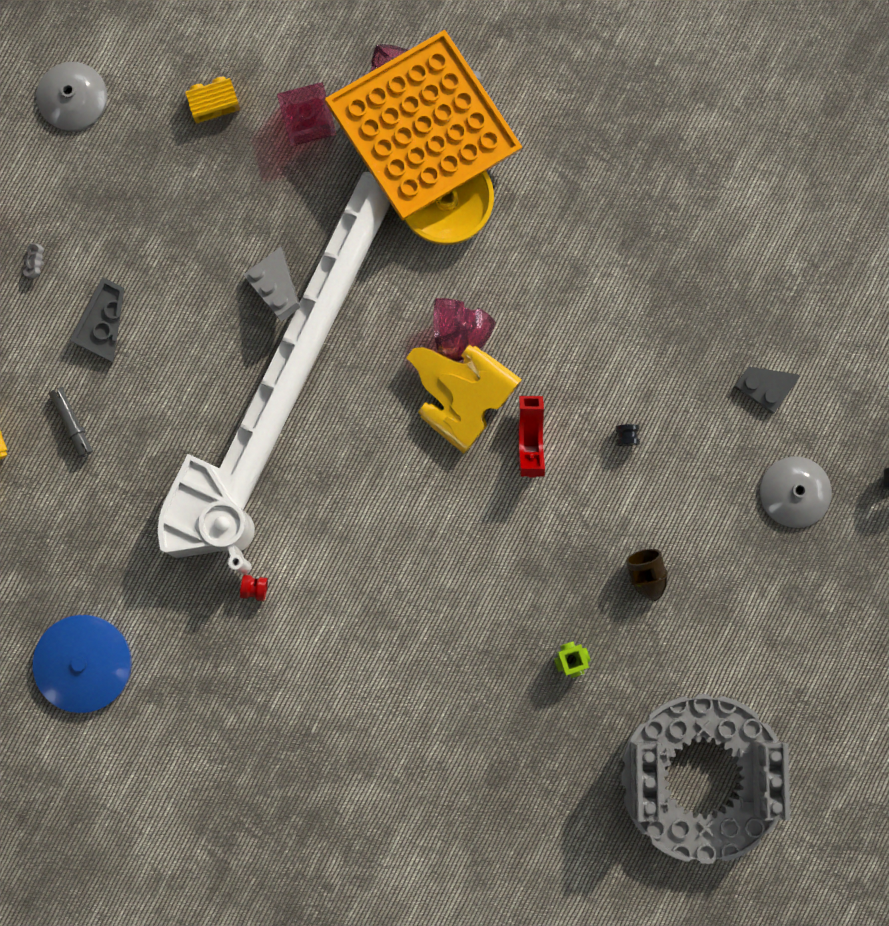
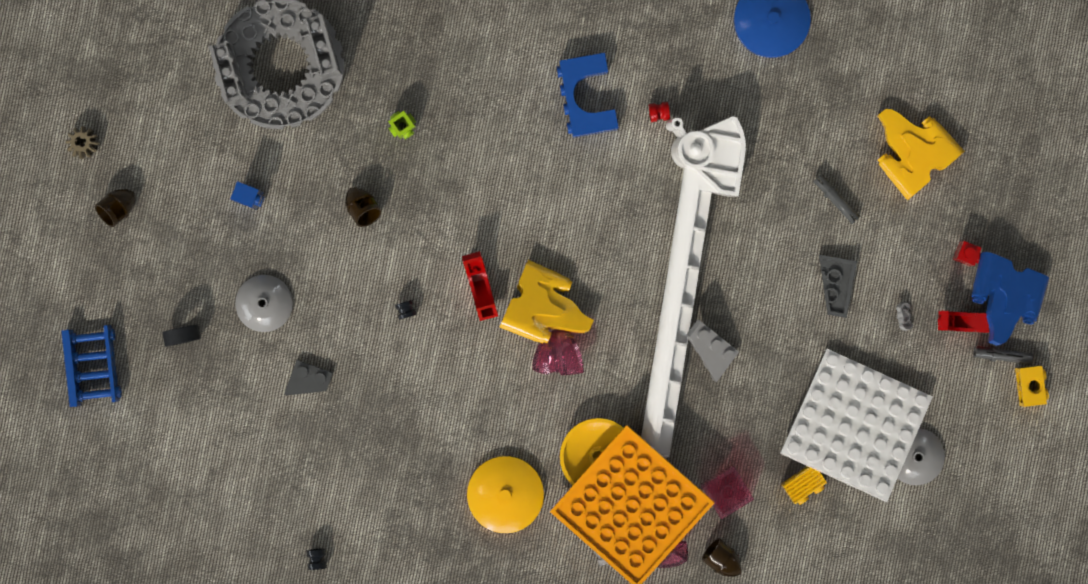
camera: 170 degrees right, 5 degrees up
none -> blue brick [230,181,265,210]
none -> black wheel [306,548,327,570]
none -> yellow dish [467,456,544,533]
none -> blue arch [556,53,618,138]
none -> dark brown helmet [701,538,741,577]
none -> white plate [780,349,933,502]

